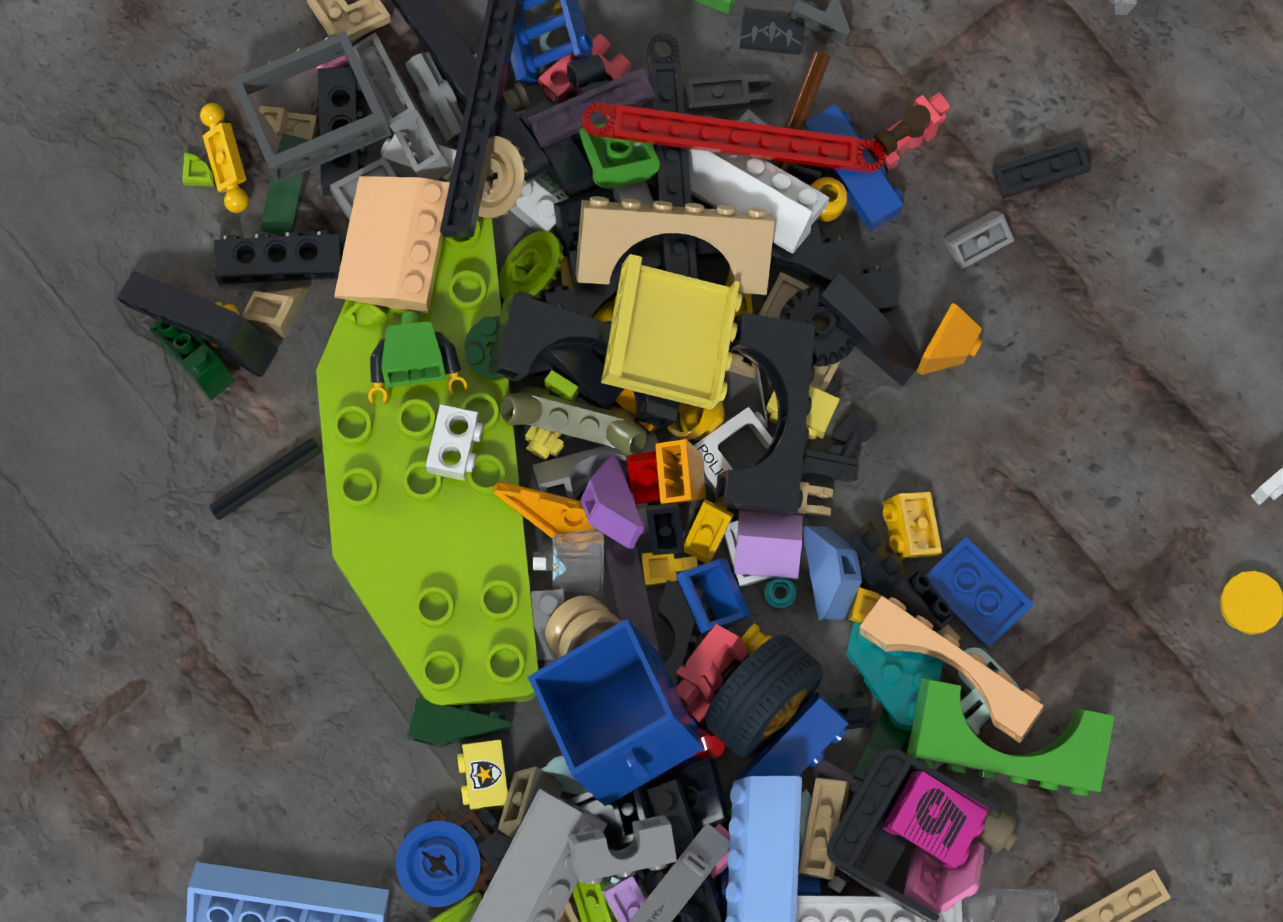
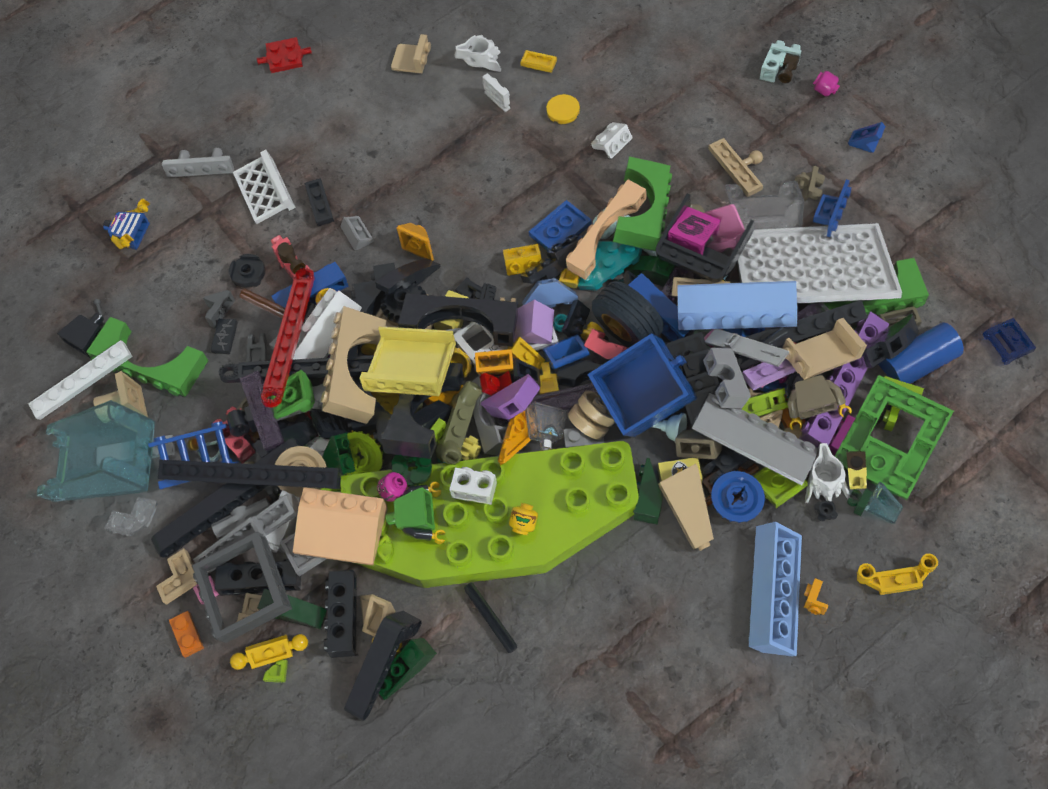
camera: 80 degrees left, 15 degrees down
none -> orange plate [169,611,204,658]
none -> black plate [228,254,266,288]
none -> white fence [233,150,296,224]
none -> dark green slope [322,433,355,475]
none -> dark pink head [377,472,407,502]
none -> yellow head [509,503,538,535]
none -> black plate [562,300,590,337]
none -> white bracket [591,122,632,159]
none -> tan slope [658,464,714,551]

